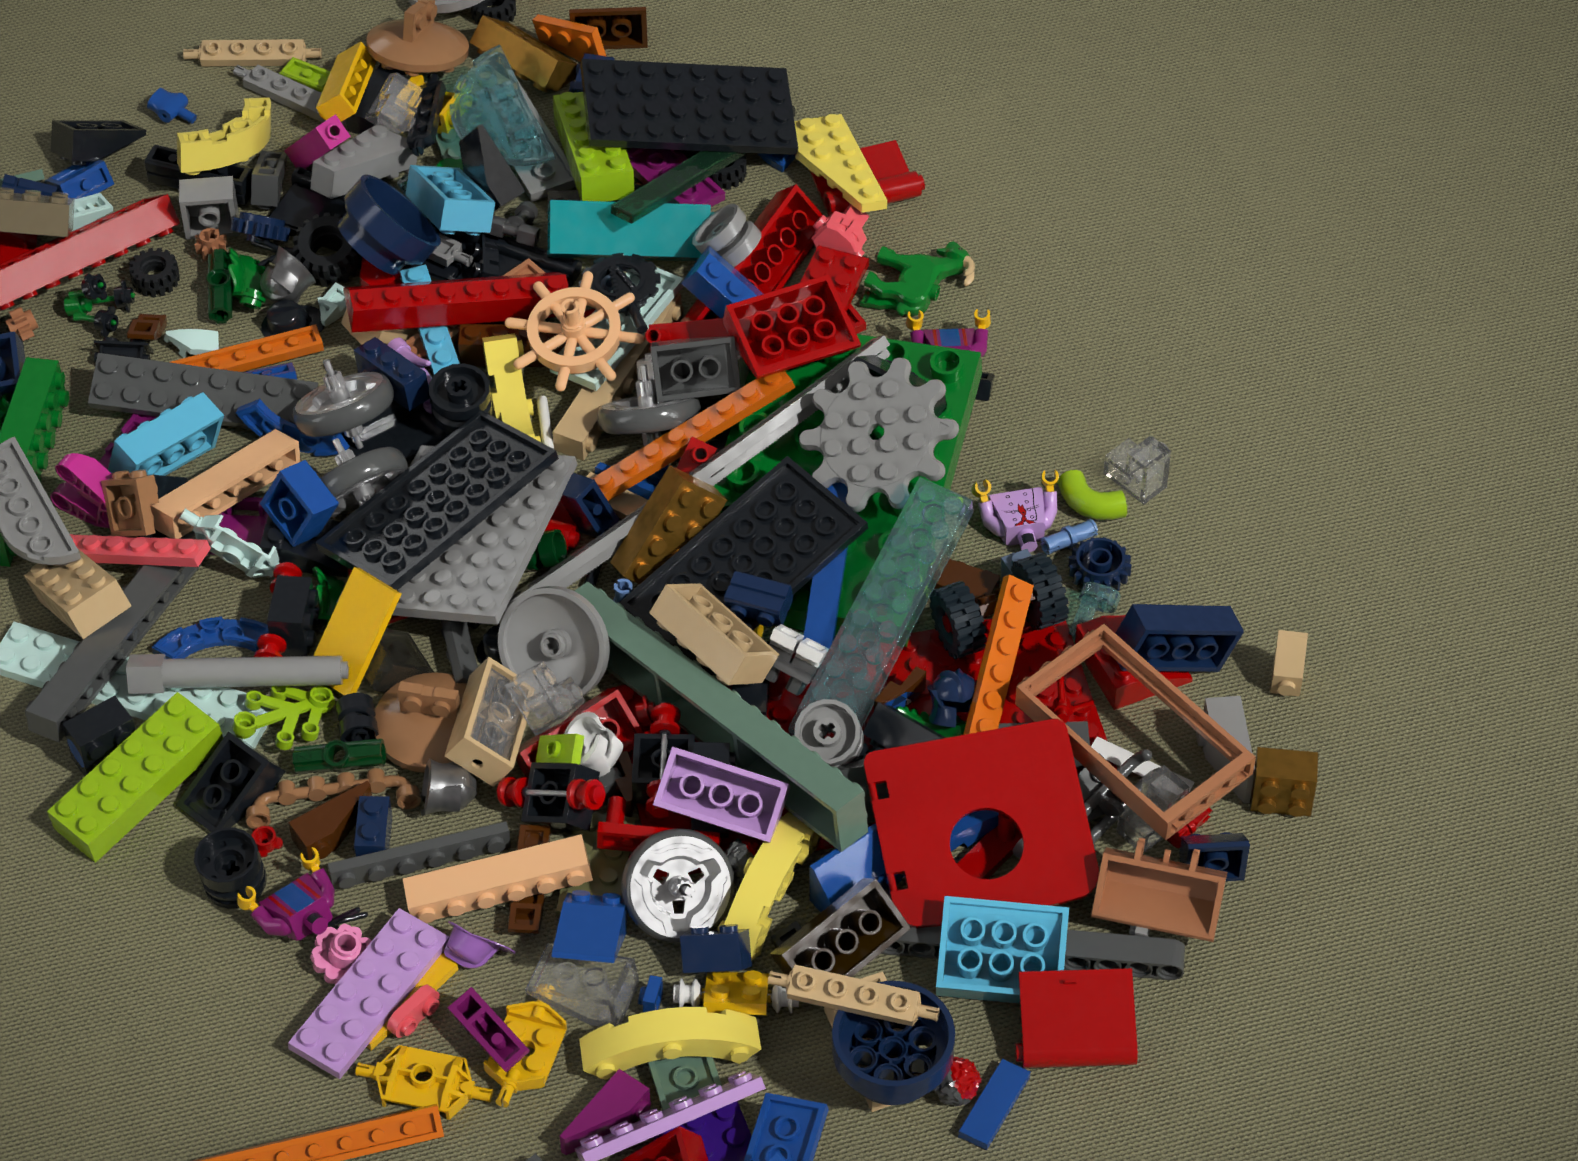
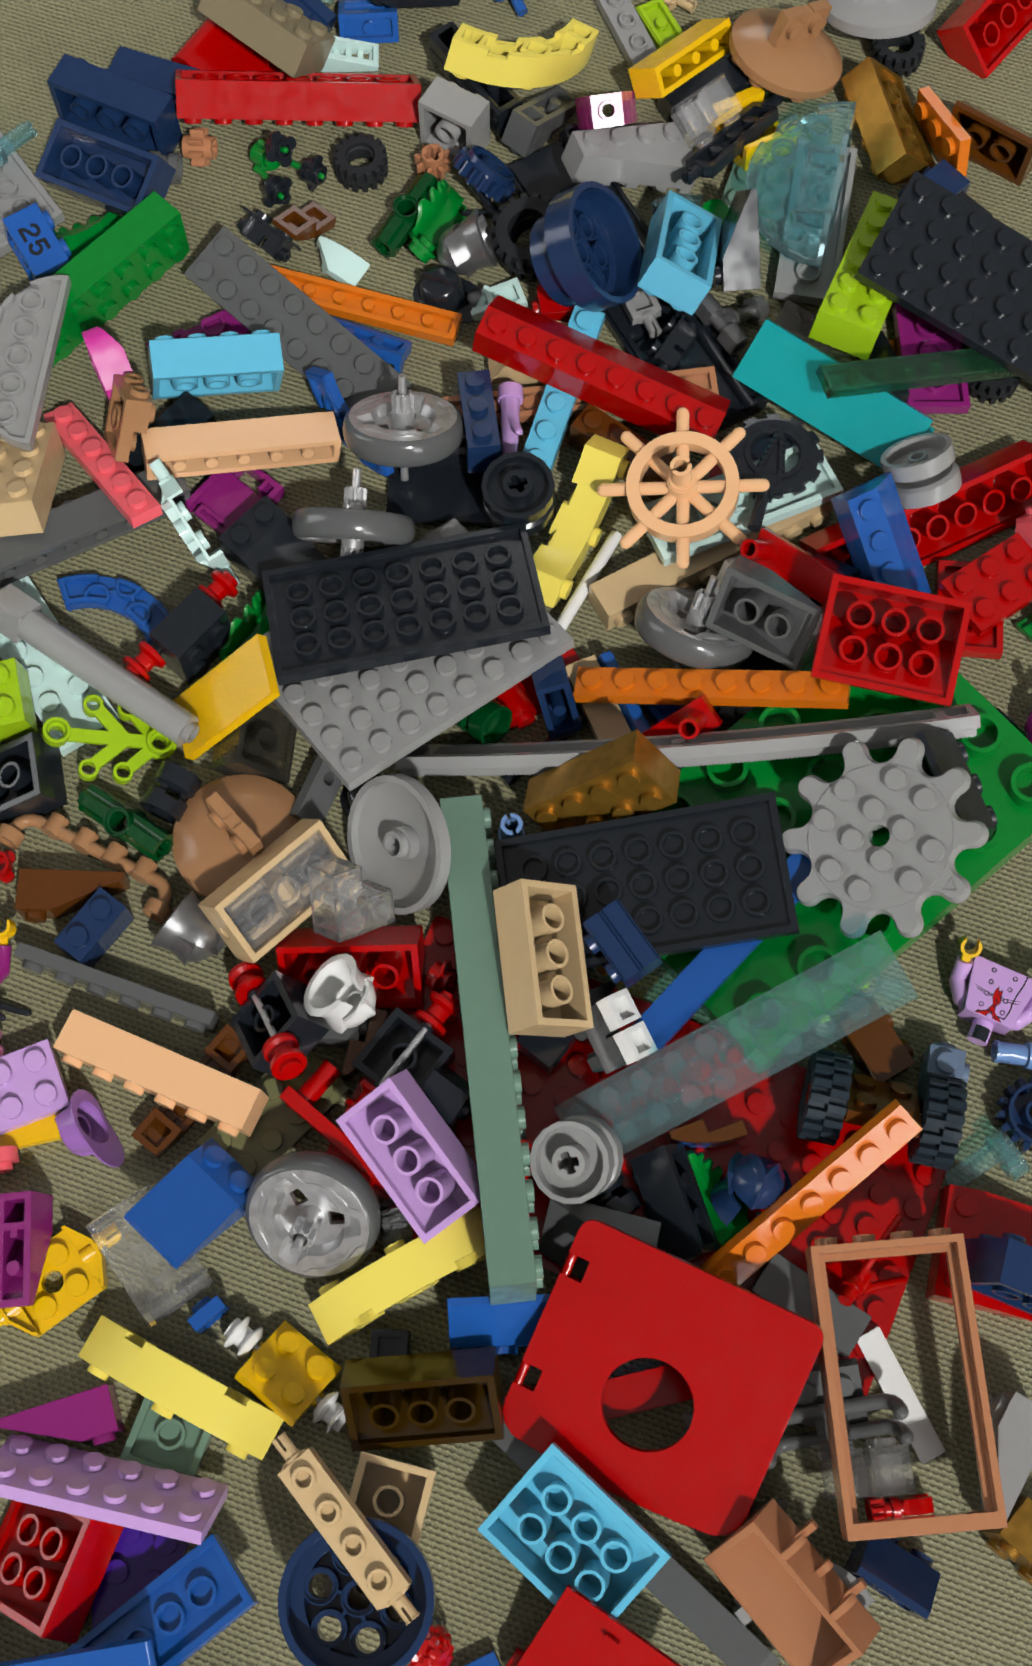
camera: 35 degrees right, 20 degrees up
blue brick [260,460,339,547] -> none
lime plate [536,734,584,765] -> none
dark blue brick [680,924,752,973] -> none

